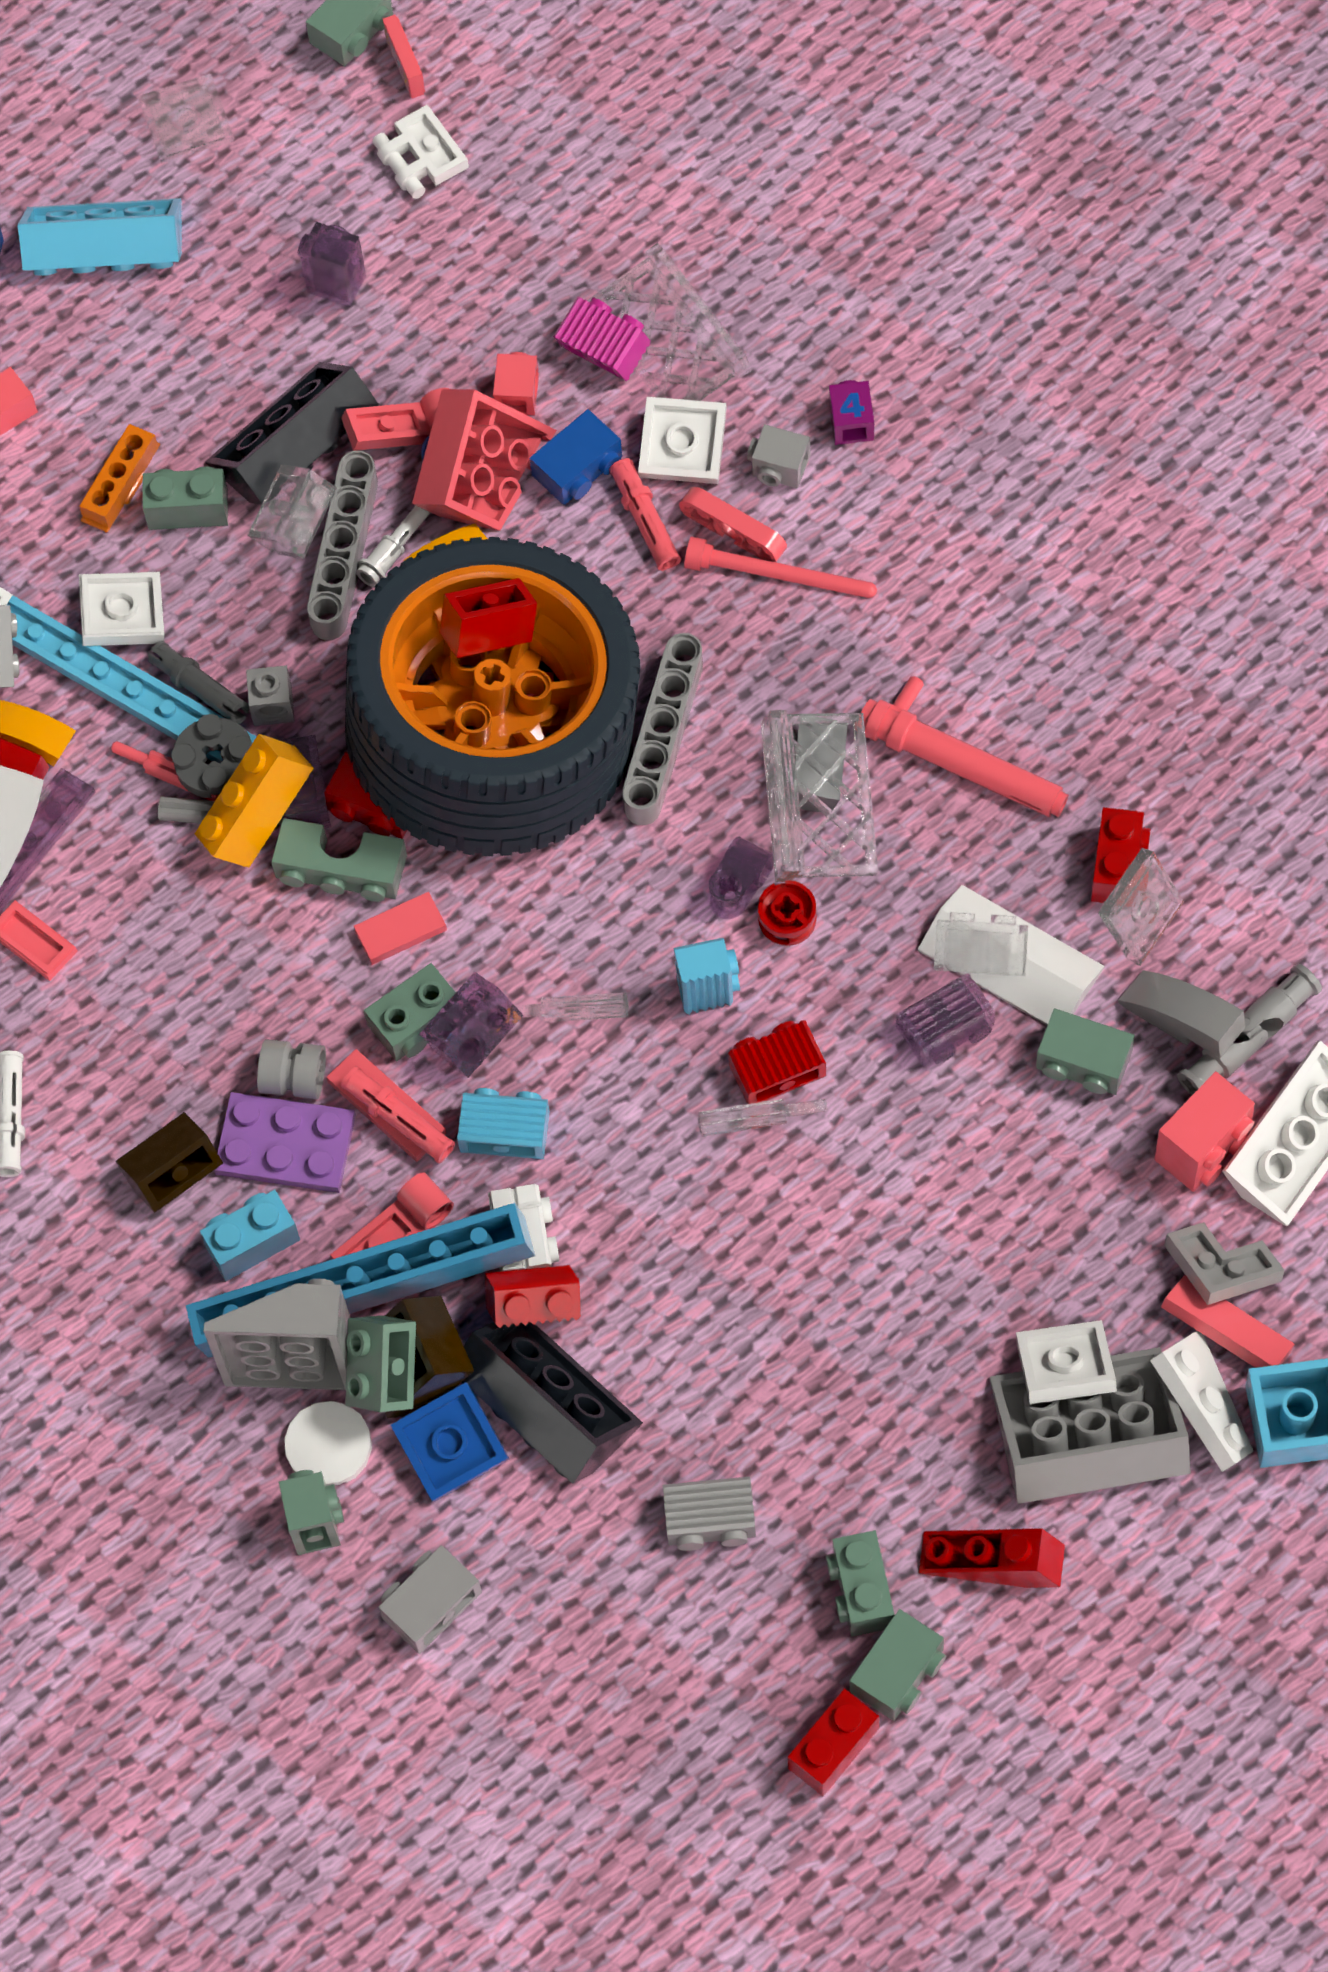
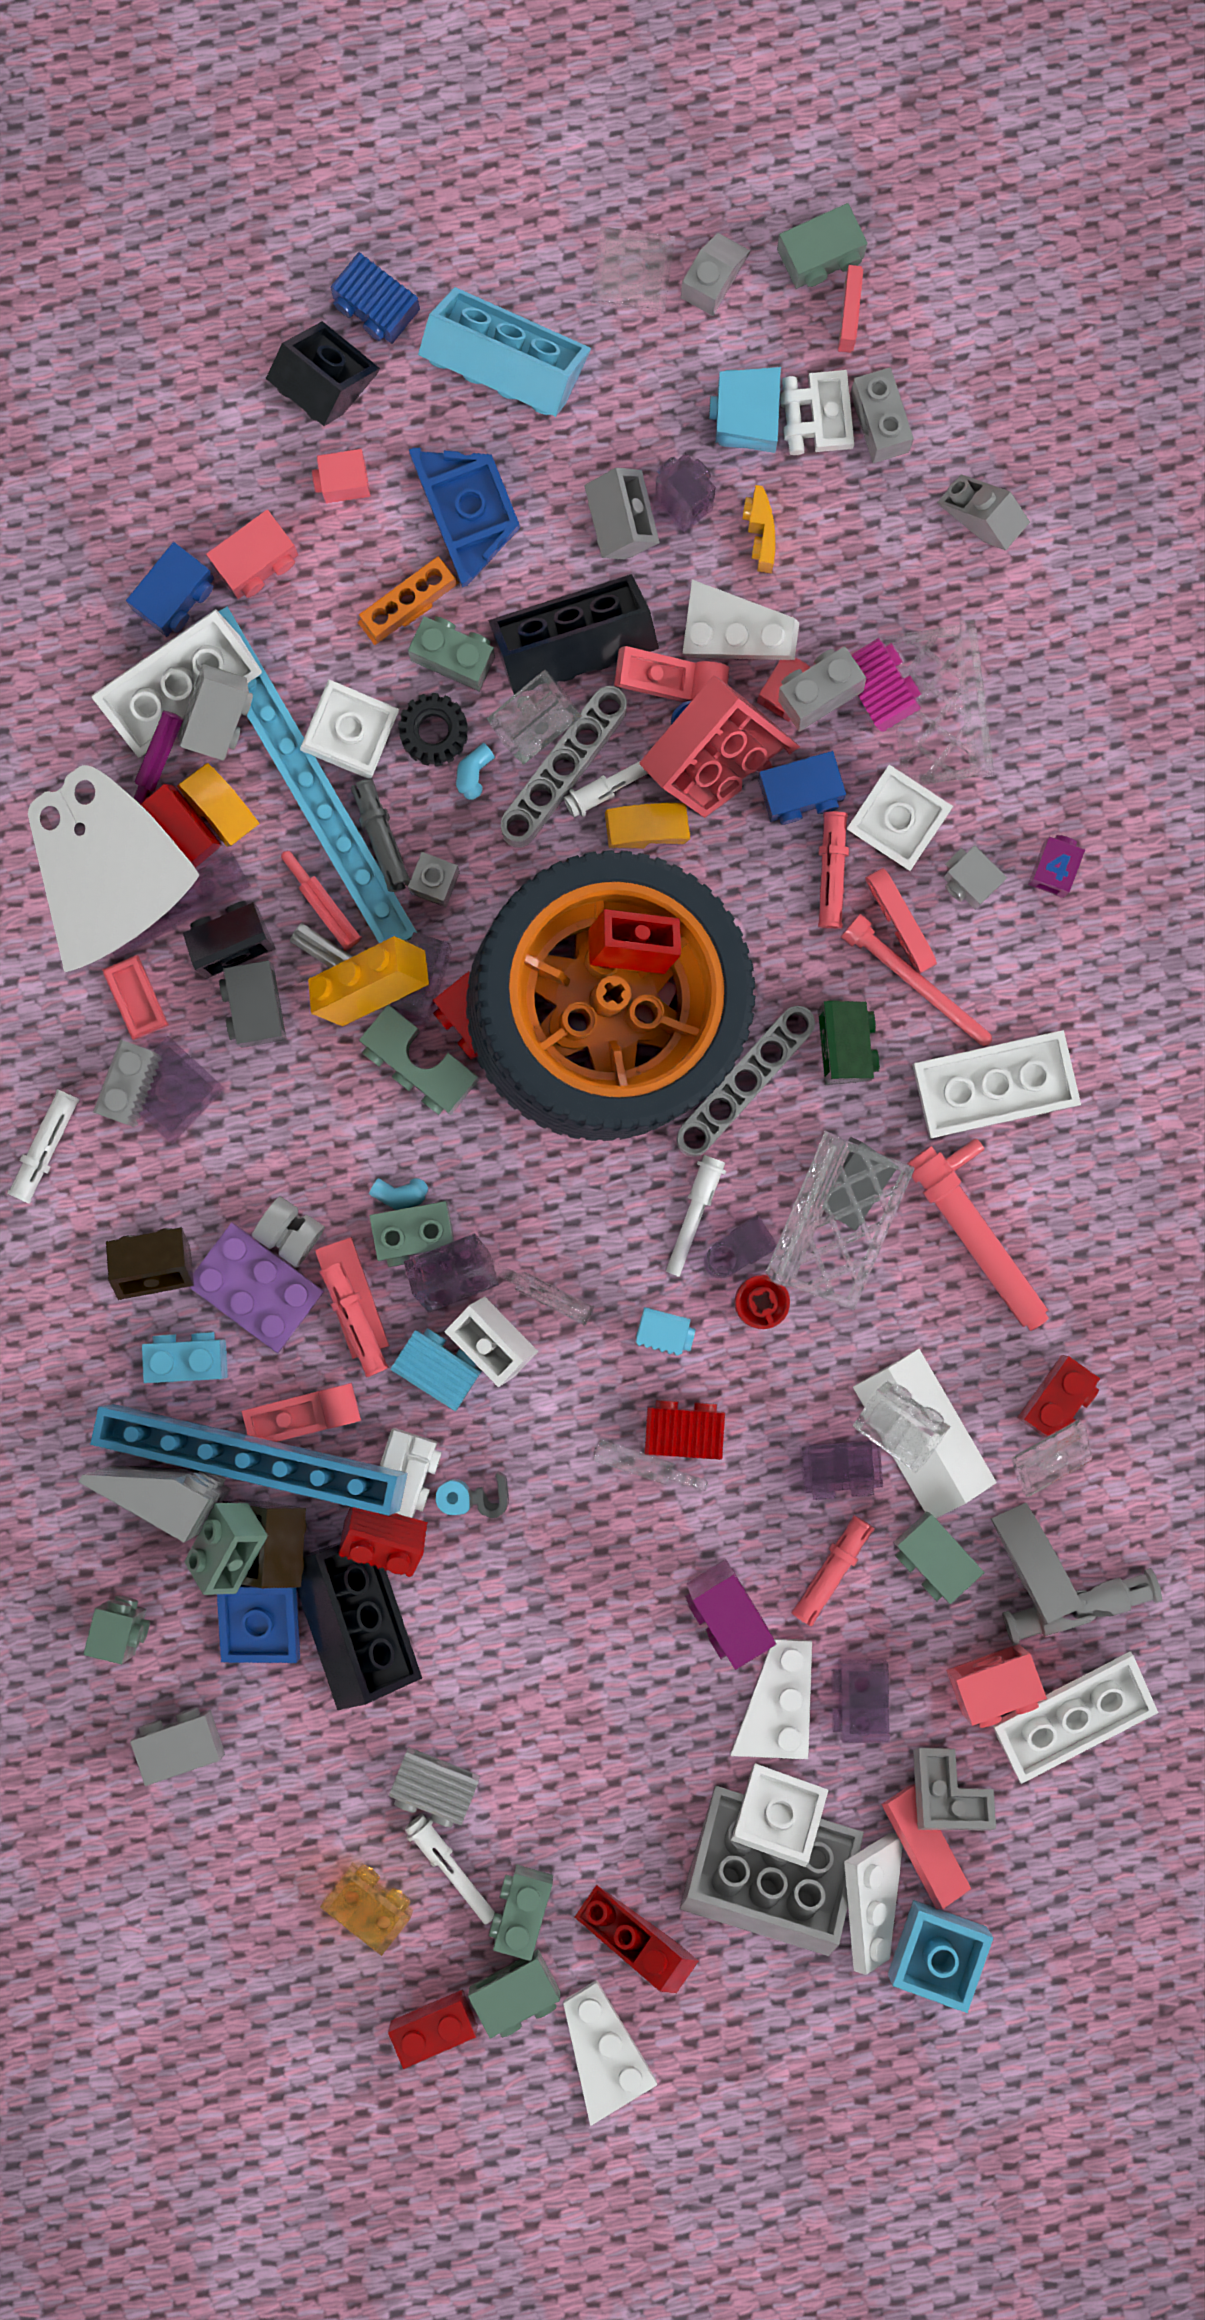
camera: 20 degrees right, 20 degrees up
dark grey plate [171,714,252,798] -> none
white tile [284,1401,372,1485] -> none
coral tile [353,891,447,965] -> none
none -> light grey brick [93,1039,162,1127]
none -> clear purple tile [139,1036,226,1144]
none -> black slope [183,901,276,979]
none -> dark grey brick [219,960,287,1048]
none -> clear yellow brick [320,1862,413,1956]
none -> medium azure arm [369,1178,428,1210]
none -> black tyre [398,693,468,766]
none -> white pin [405,1814,495,1925]
none -> blue wing [409,448,520,588]
none -> leg [435,1472,509,1518]
none -> white brick [444,1297,538,1387]
none -> medium azure arm [456,743,495,800]
none -> white wing [563,1980,657,2126]
none -> light grey brick [584,468,660,559]
none -> white pin [666,1155,726,1277]
none -> light grey slope [681,233,750,316]
none -> white wing [682,579,799,660]
none -> magenta brick [685,1559,777,1670]
none -> medium azure torso [709,367,781,453]
none -> white wing [730,1639,812,1759]
none -> light orange slope [742,485,775,574]
none -> light grey brick [778,646,866,732]
none -> coral pin [791,1515,875,1627]
none -> dark green slope [818,1001,880,1085]
none -> clear purple brick [831,1659,890,1743]
none -> light grey brick [850,367,914,463]
none -> white plate [912,1030,1081,1139]
none -> light grey slope [937,474,1030,551]

